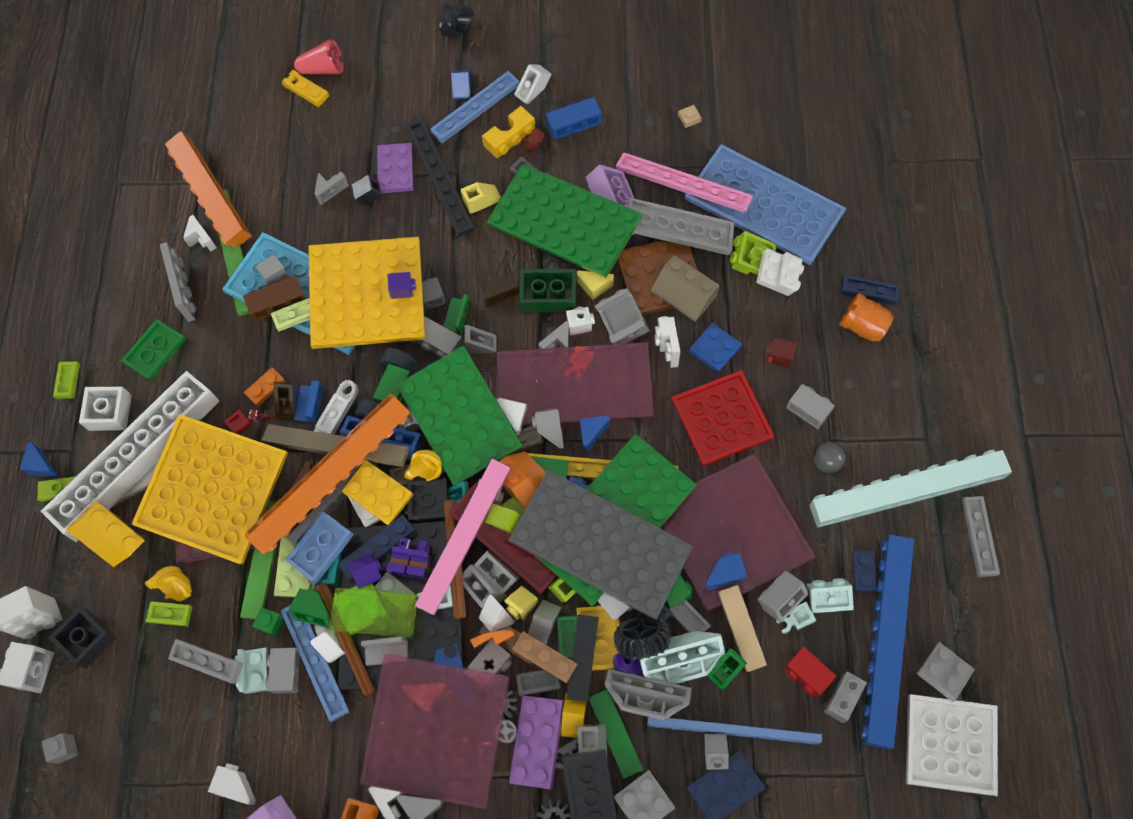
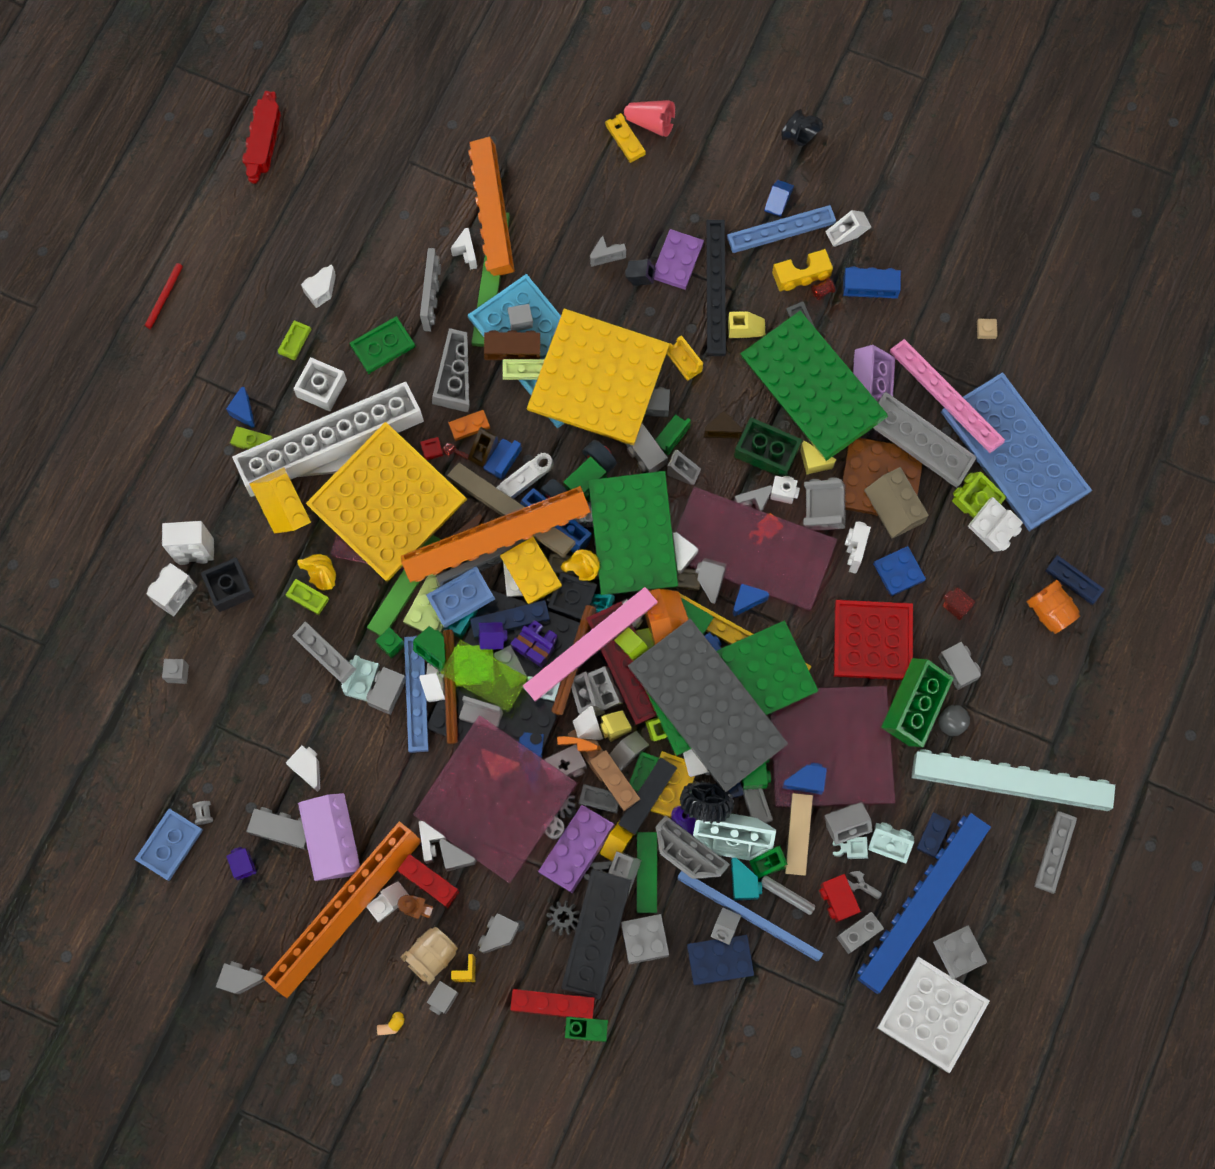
camera: 20 degrees right, 5 degrees up
dark purple brick [387,272,416,299] -> none
none -> white slope [301,265,336,308]
none -> light grey wedge [432,328,469,412]
none -> yellow hinge [667,335,703,381]
none -> teal slope [731,858,762,901]
none -> light grey axle [761,876,815,915]
none -> light grey bar [848,871,882,899]
none -> green brick [881,658,954,748]

